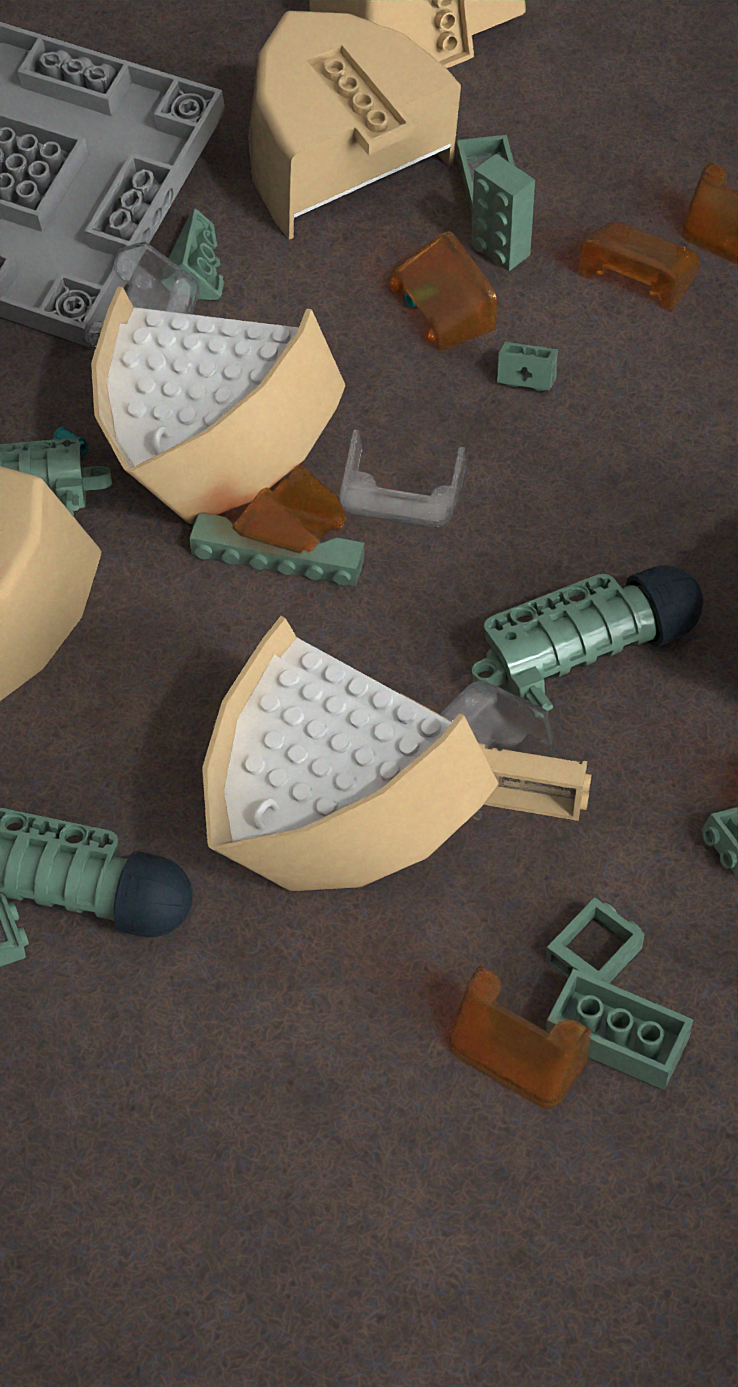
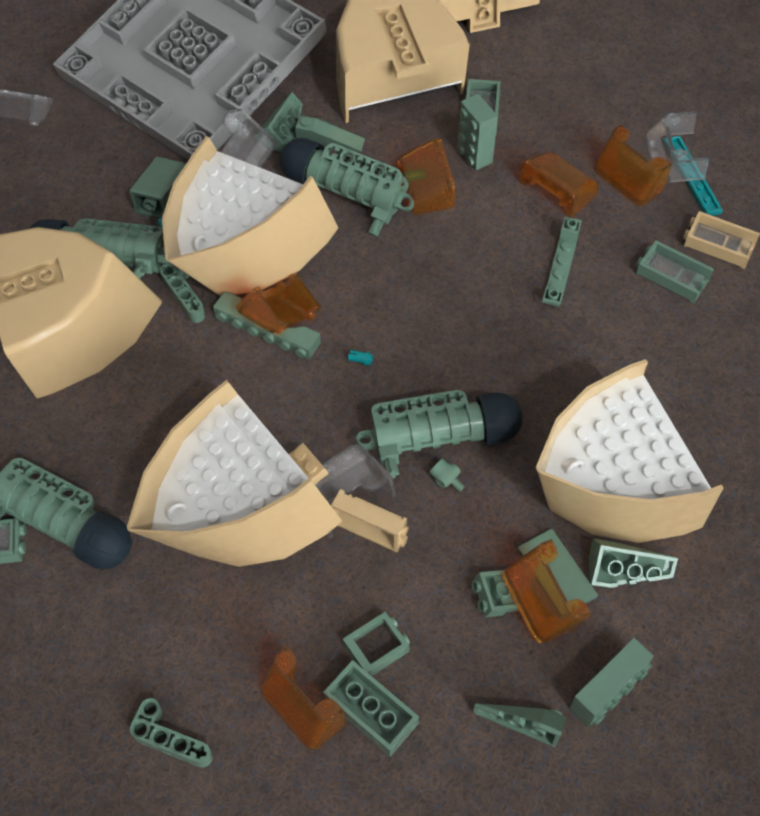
camera: 15 degrees right, 5 degrees up
clear windscreen [339,430,466,528] -> none
sand green brick [497,342,558,391] -> none
none -> sand green slope [129,157,186,219]
none -> sand green beam [130,698,213,768]
none -> sand green beam [159,263,205,323]
none -> sand green piece [279,138,414,237]
none -> sand green wedge [295,115,365,153]
none -> teal pin [348,349,373,366]
none -> sand green piece [429,458,465,492]
none -> sand green slope [542,217,582,307]

